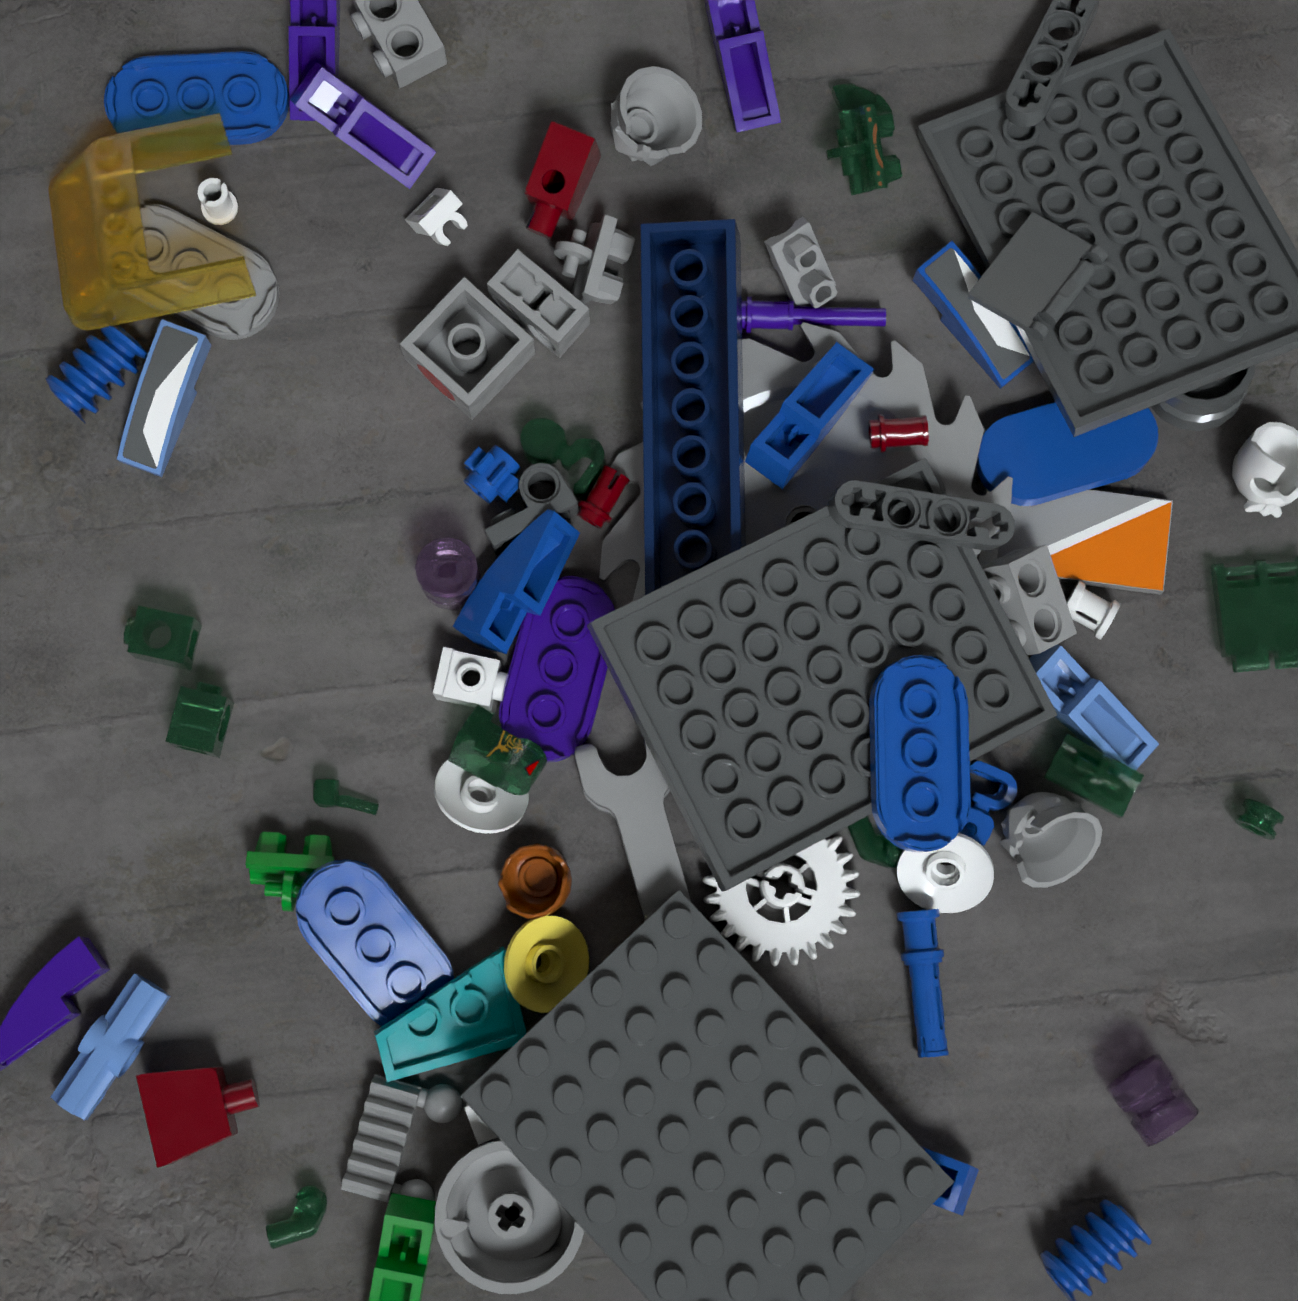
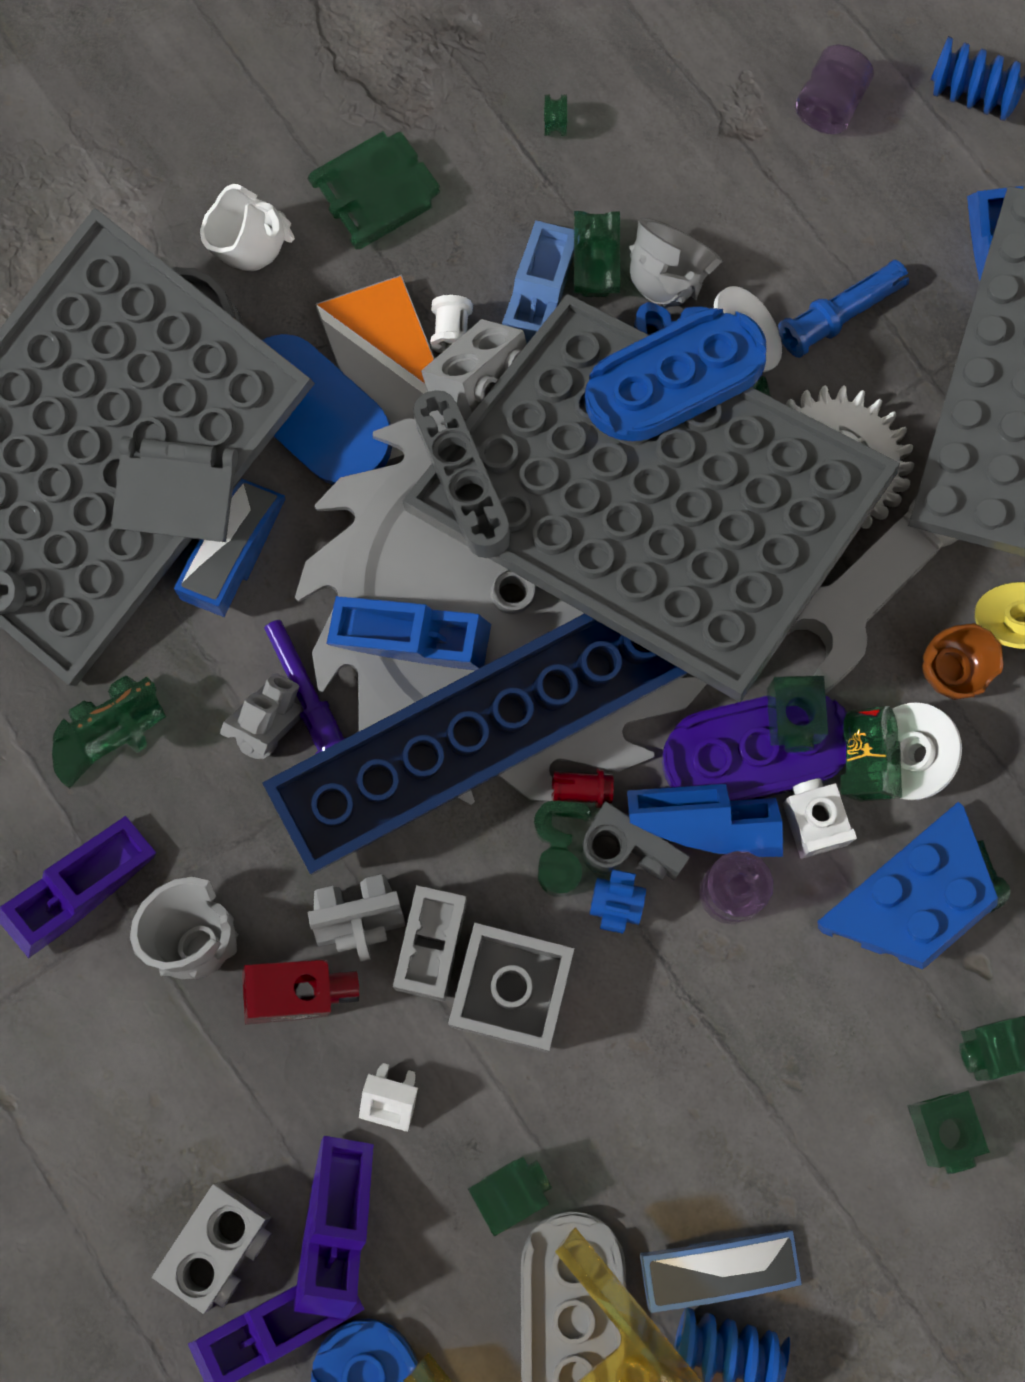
camera: 115 degrees left, 5 degrees down
white pin [197,178,238,225] -> none
dark red pin [868,414,929,453] -> none
none -> clear green brick [468,1155,552,1237]
none -> brick [767,676,828,753]
none -> blue wing [817,802,998,969]

